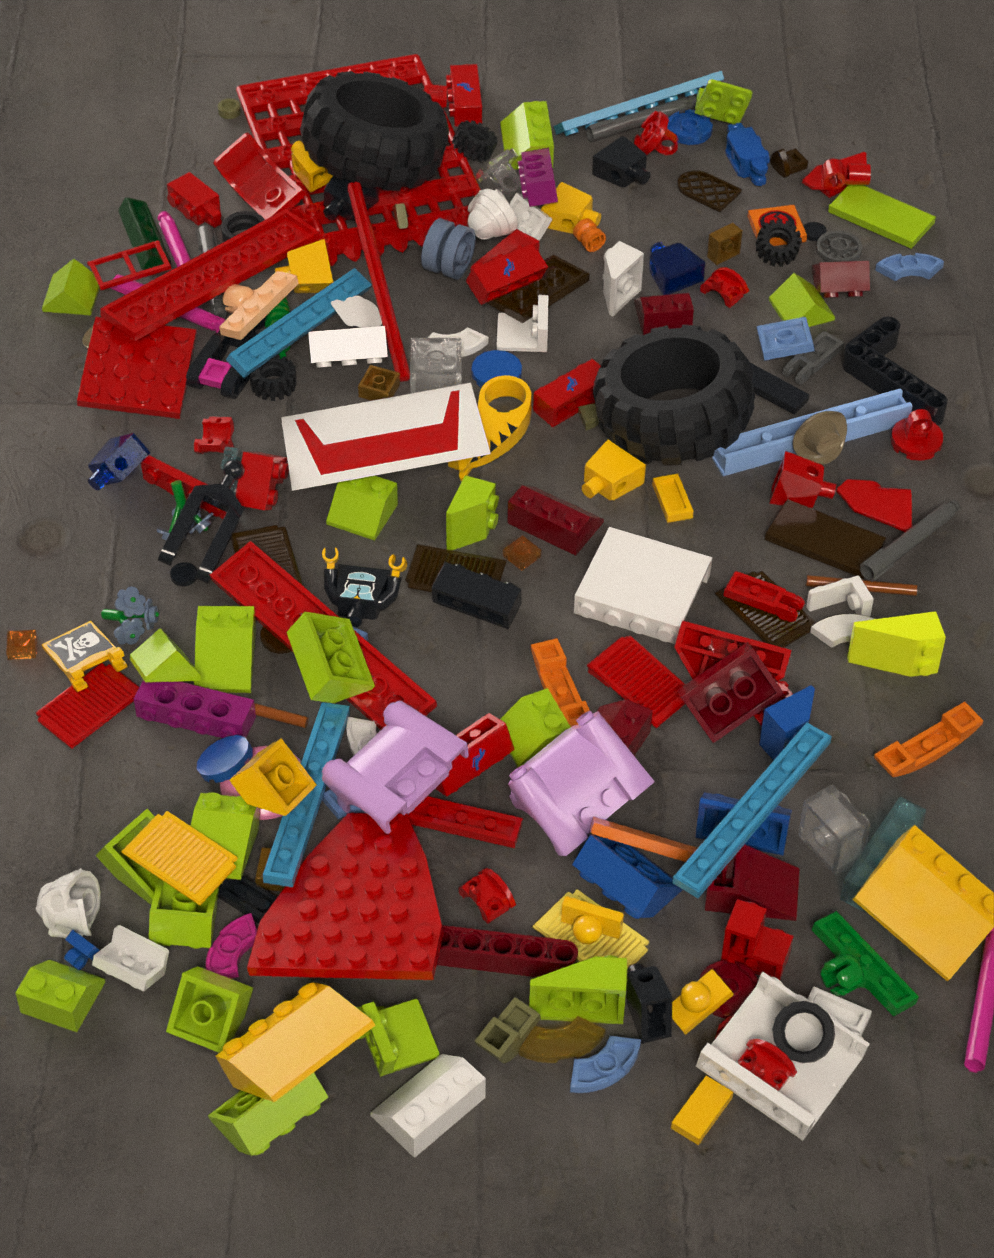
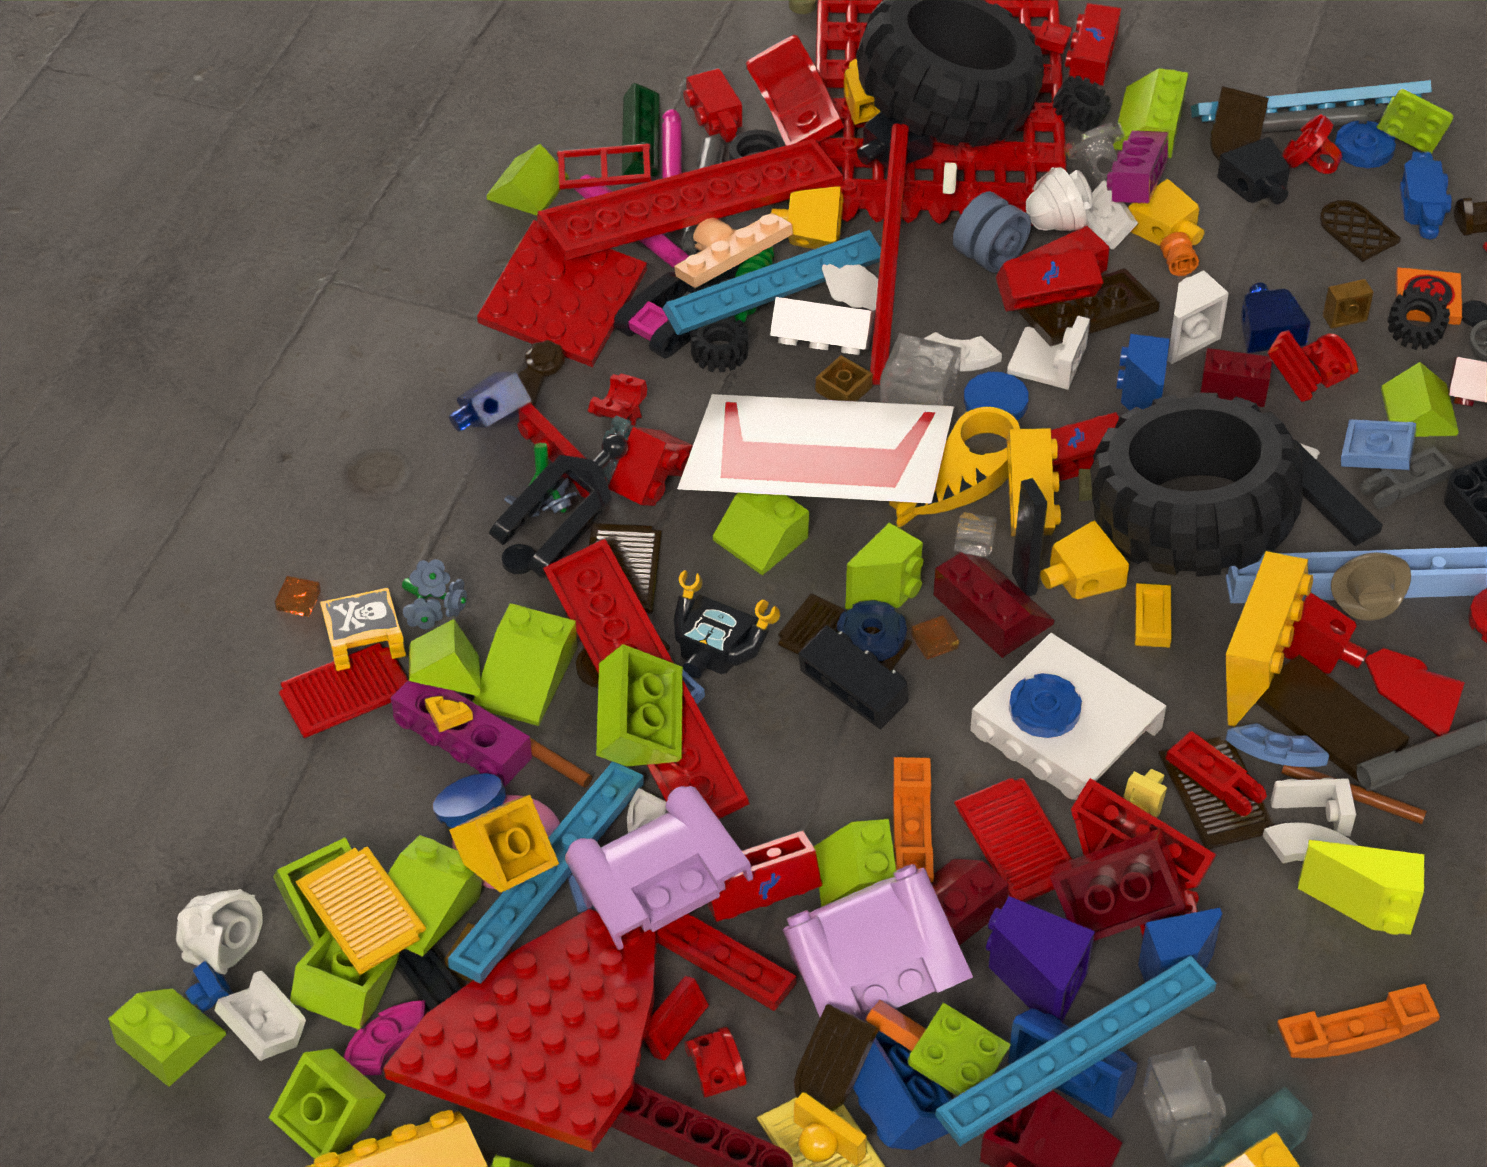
camera: 20 degrees right, 0 degrees up
none -> yellow tile [425,696,473,732]
none -> dark brown piece [503,340,565,406]
none -> red tile [644,976,709,1061]
none -> dark brown window [794,1004,880,1112]
none -> dark blue tile [837,600,907,661]
none -> lime bracket [908,1002,1011,1096]
none -> clear brick [954,512,998,557]
none -> dark purple slope [986,896,1095,1023]
none -> yellow brick [1007,428,1061,536]
none -> blue tile [1009,673,1082,738]
none -> black tile [1012,478,1047,597]
none -> blue slope [1116,334,1170,411]
none -> light yellow tile [1123,769,1167,818]
none -> dark brown window [1210,86,1269,161]
none -> yellow slope [1226,551,1313,727]
none -> medium blue tile [1226,723,1329,767]
none -> red tile [1267,330,1322,402]

